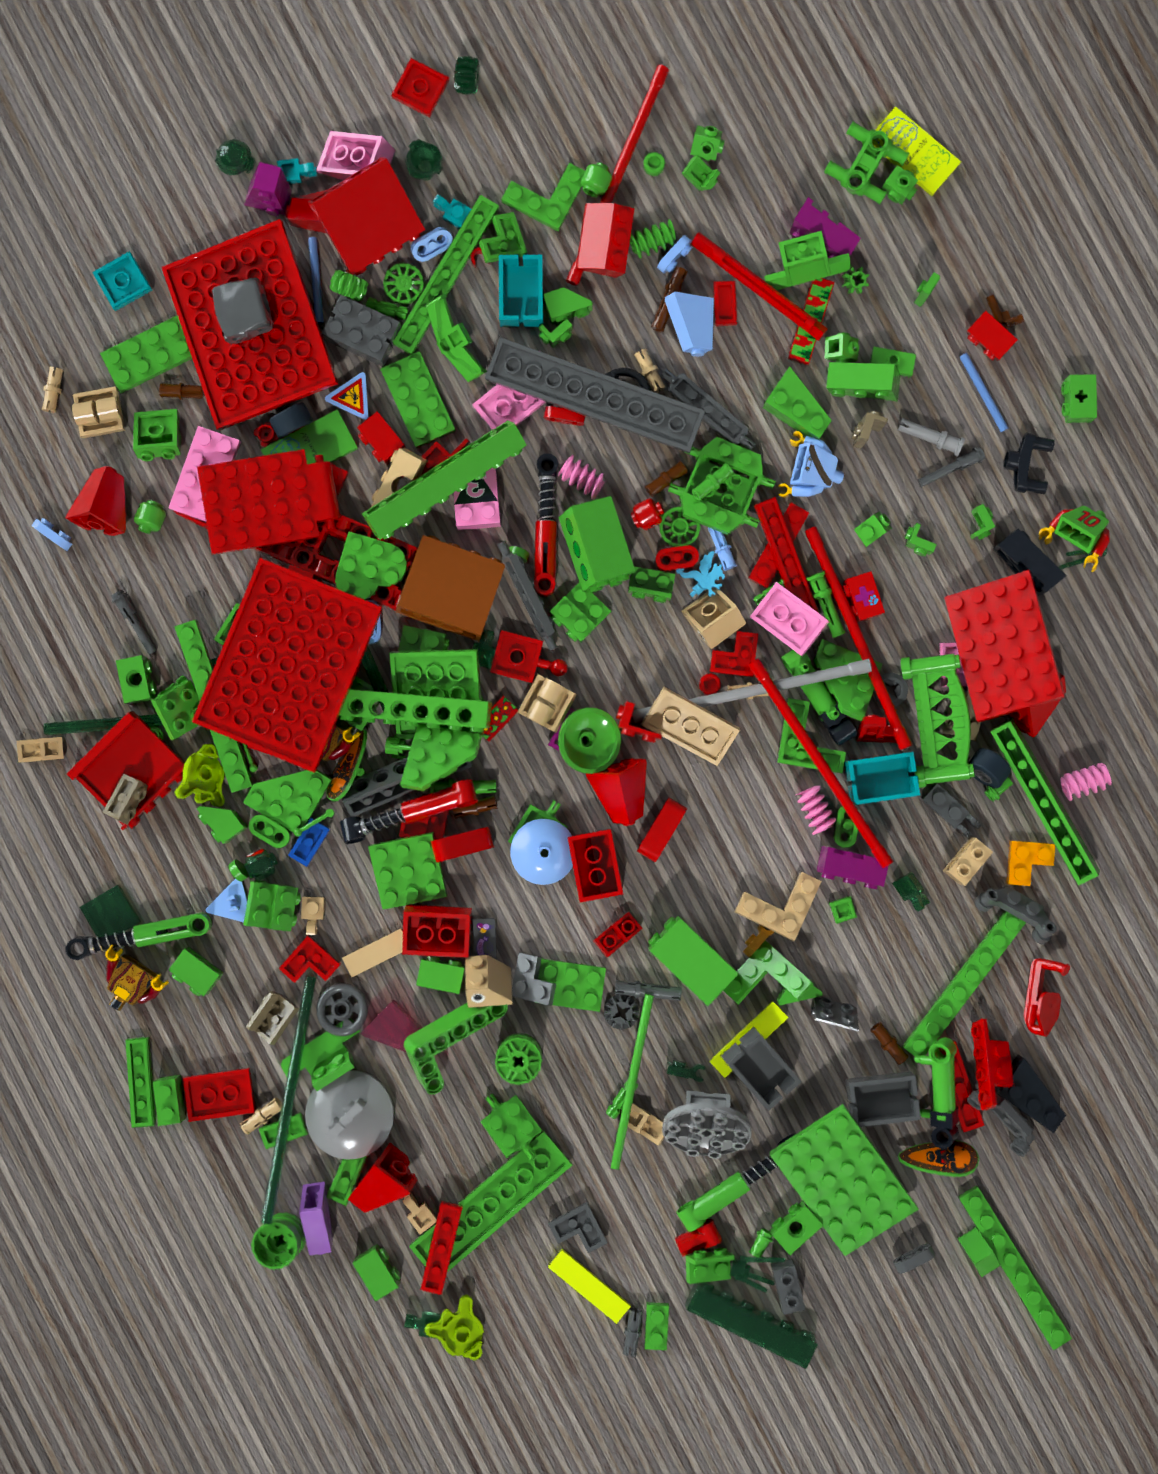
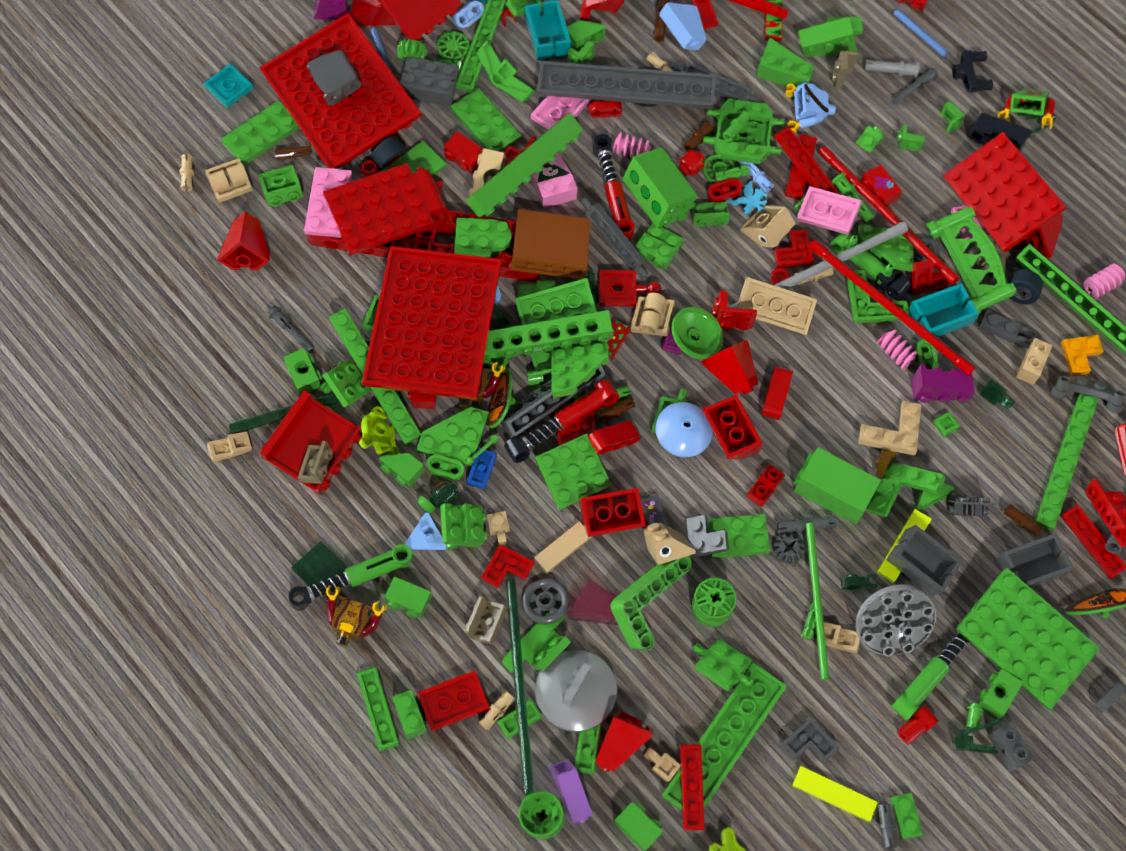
camera: 15 degrees left, 20 degrees down
light blue plate [31,518,72,551] -> none
bright green head [134,500,166,534] -> none
bright green hinge [242,743,258,772] -> none
piece [325,372,369,420] -> none
bright green brick [416,956,465,994] -> none
clear green brick [685,1282,818,1369] -> none
bright green bracket [686,1248,735,1284] -> none
bright green brick [825,333,859,363] -> none
bright green piece [914,1037,959,1149] -> none
bright green pin [984,777,1013,802] -> none
bright green brick [1061,374,1097,423] -> none
none -> bright green axle [715,165,750,182]

